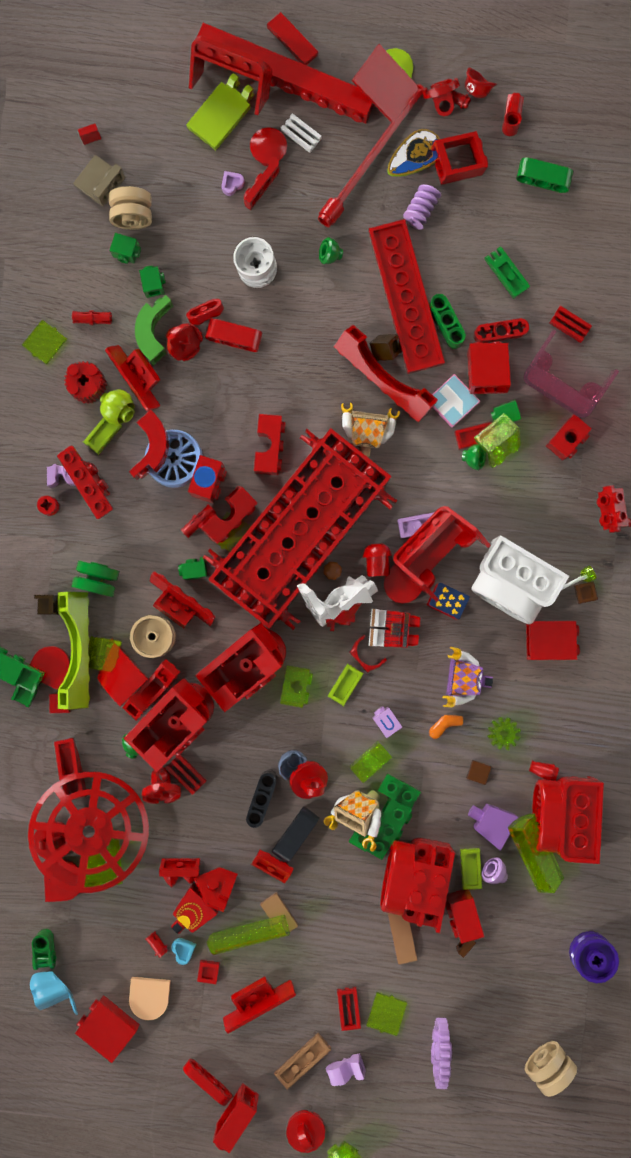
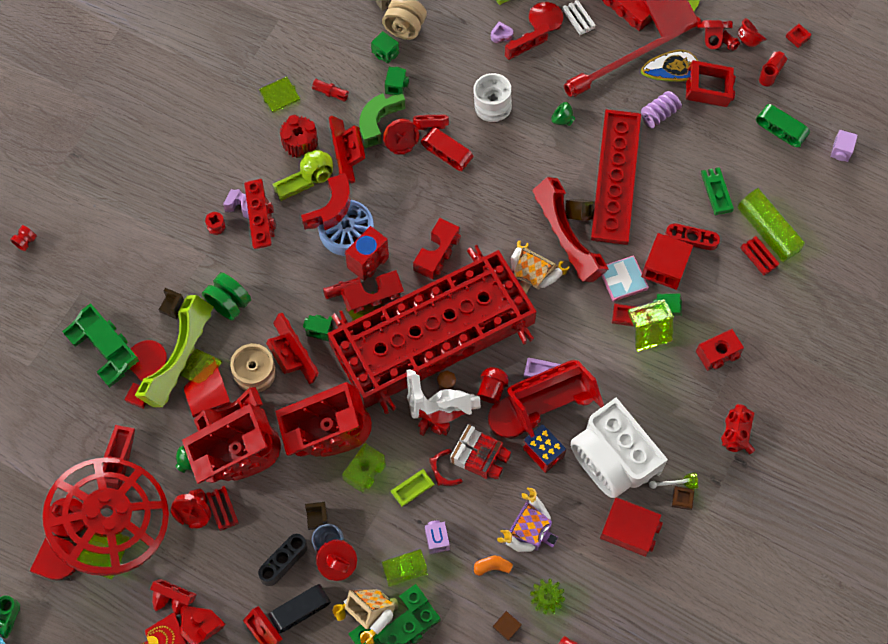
camera: 20 degrees right, 20 degrees down
green beam [429,294,466,349] -> none
green brick [462,444,486,471] -> none
clear pink windscreen [523,329,619,418] -> none
none -> dark brown panel [305,502,328,530]
none -> clear neon green brick [737,188,805,262]
none -> red tile [786,24,812,48]
none -> lavender brick [830,130,857,162]

